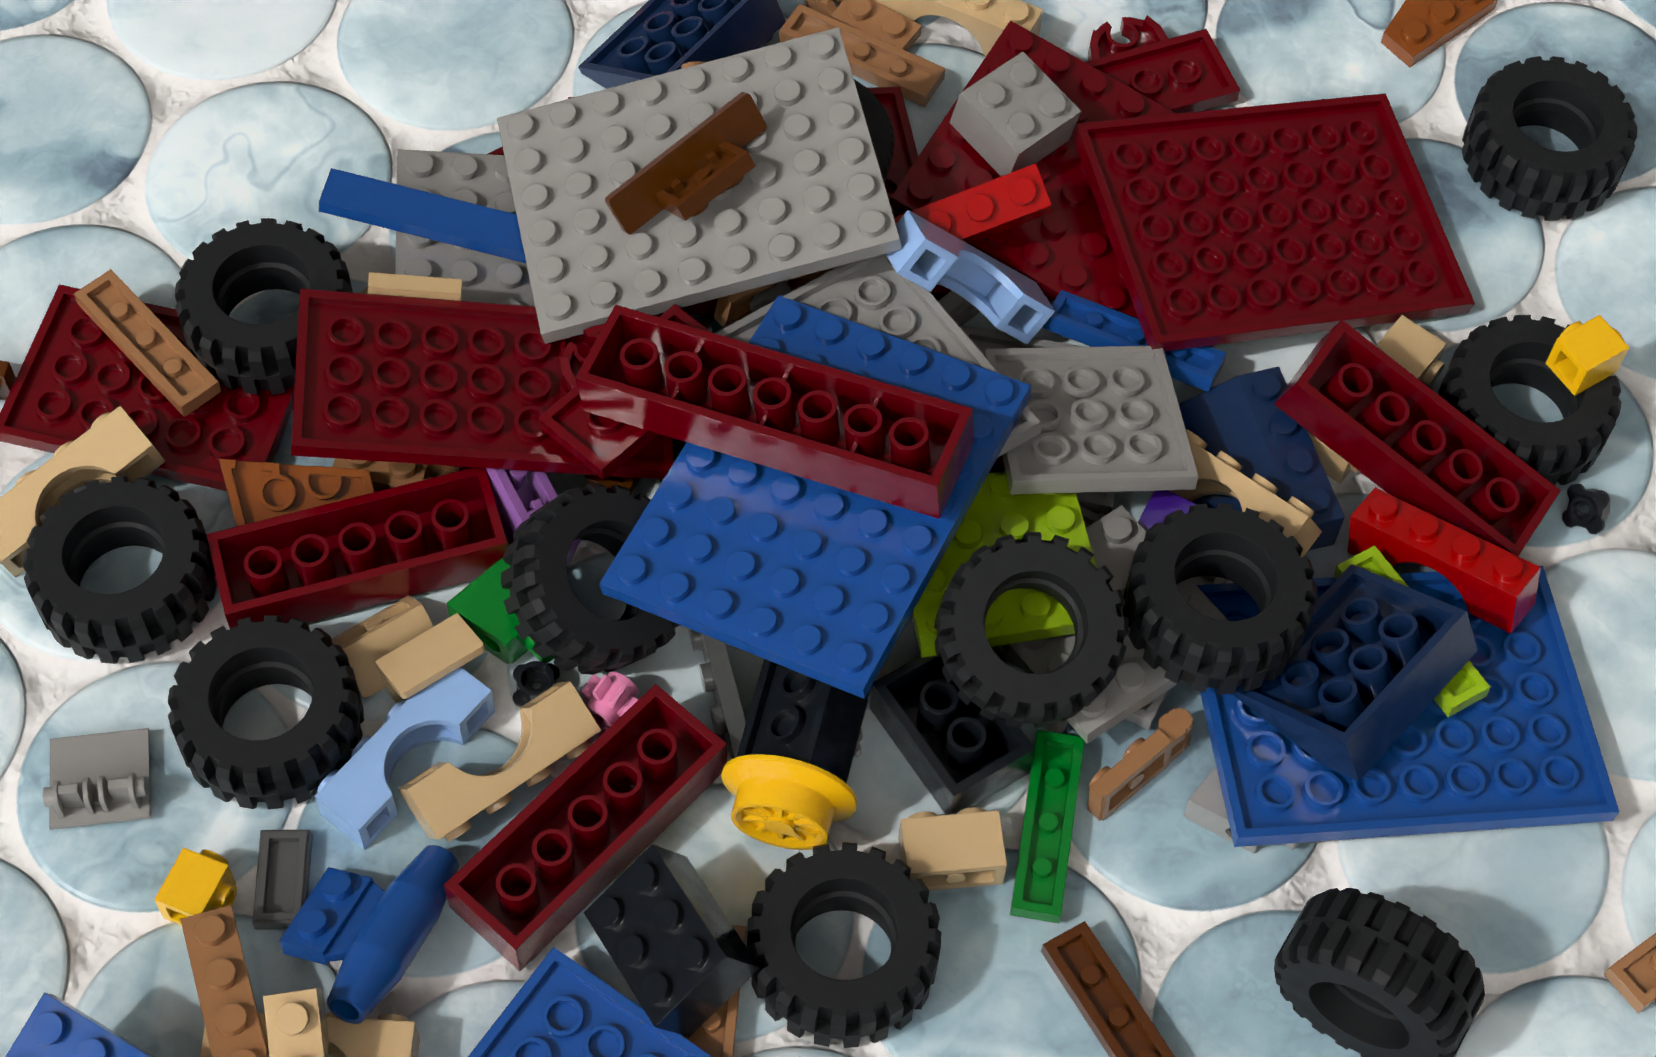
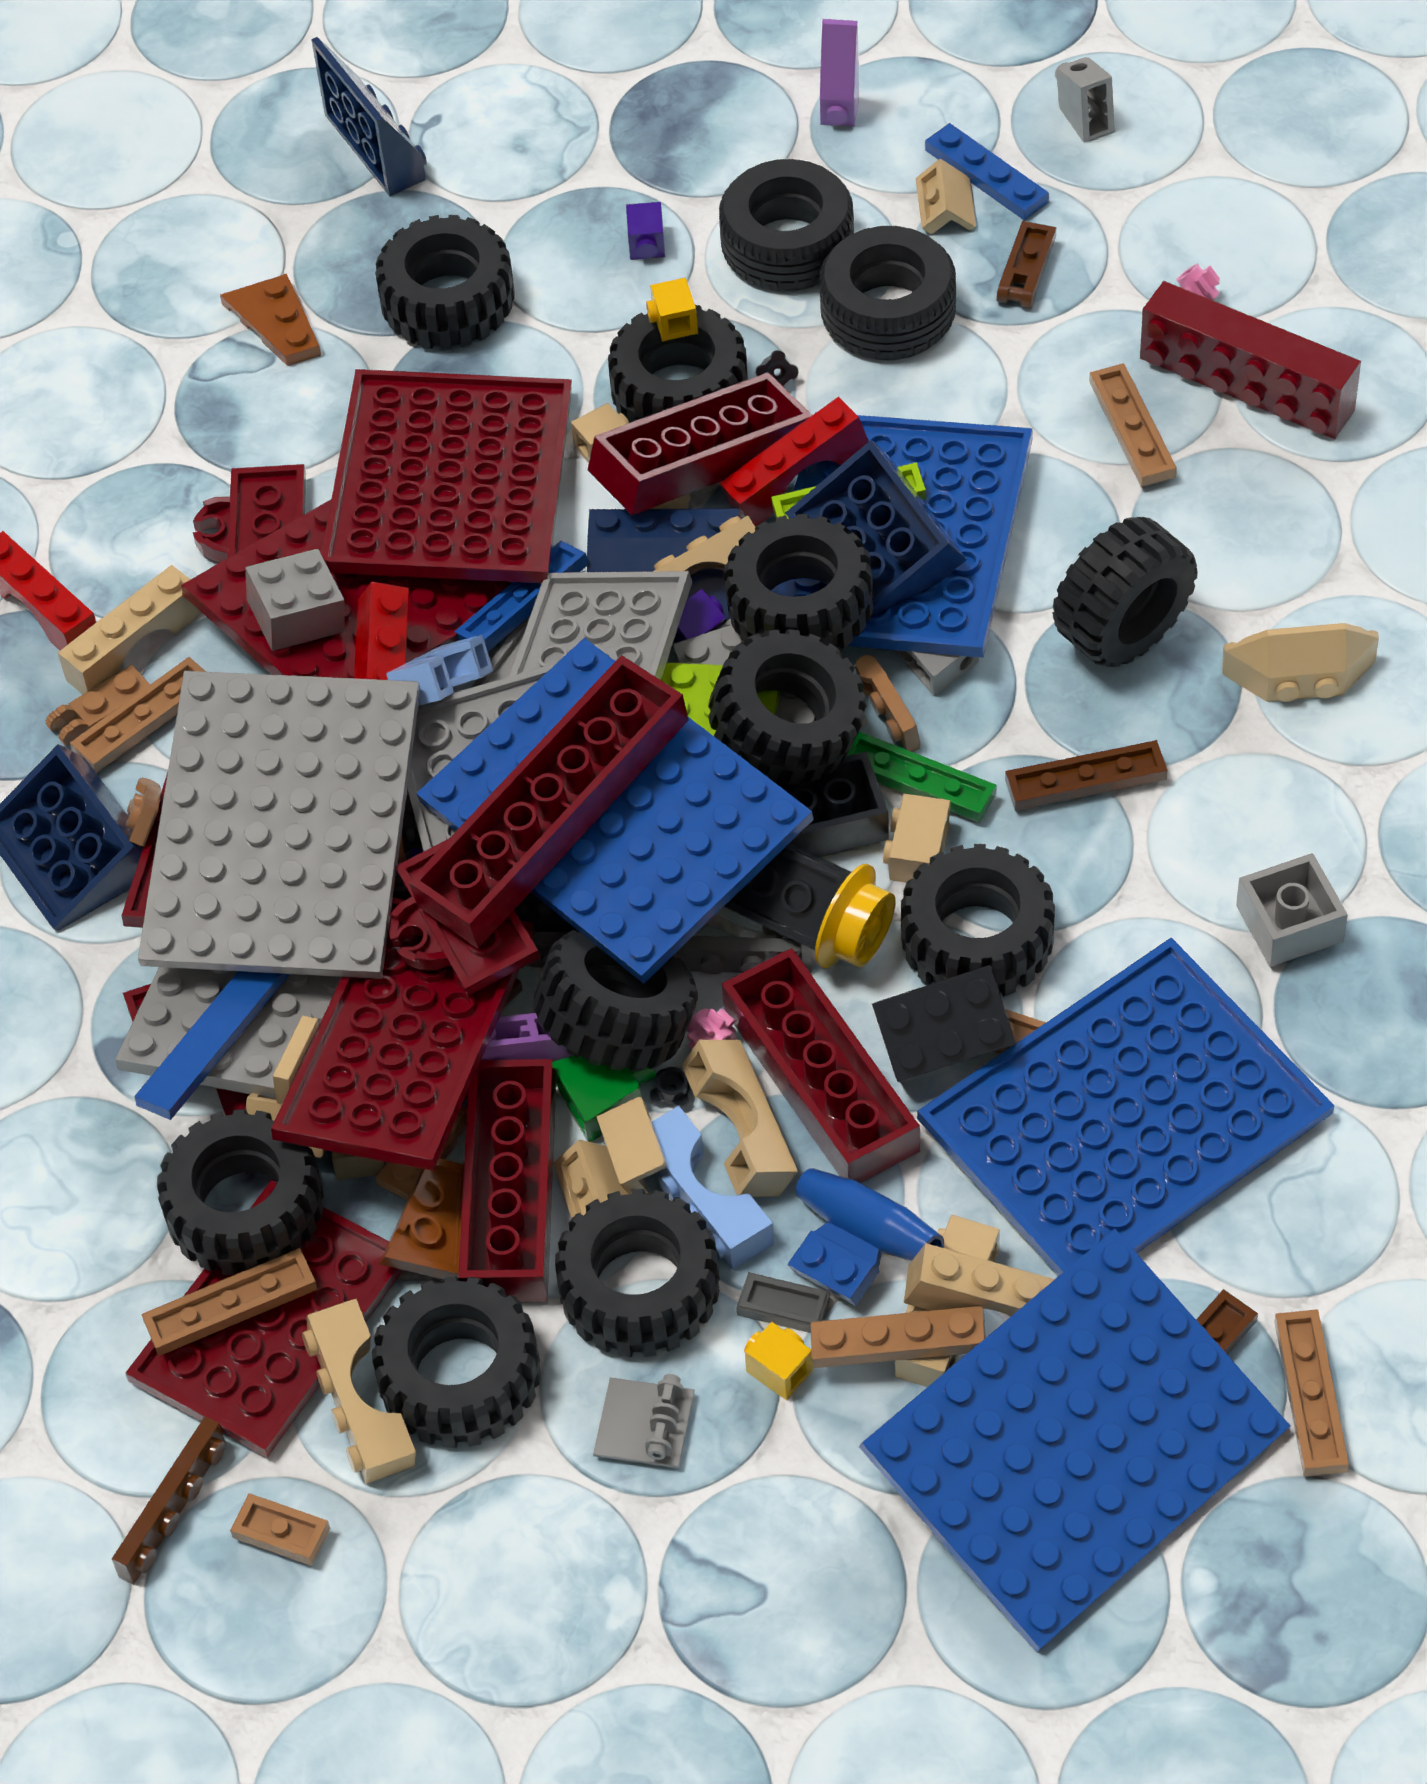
camera: 65 degrees left, 5 degrees down
reddish brown bracket [605,92,767,235] -> none

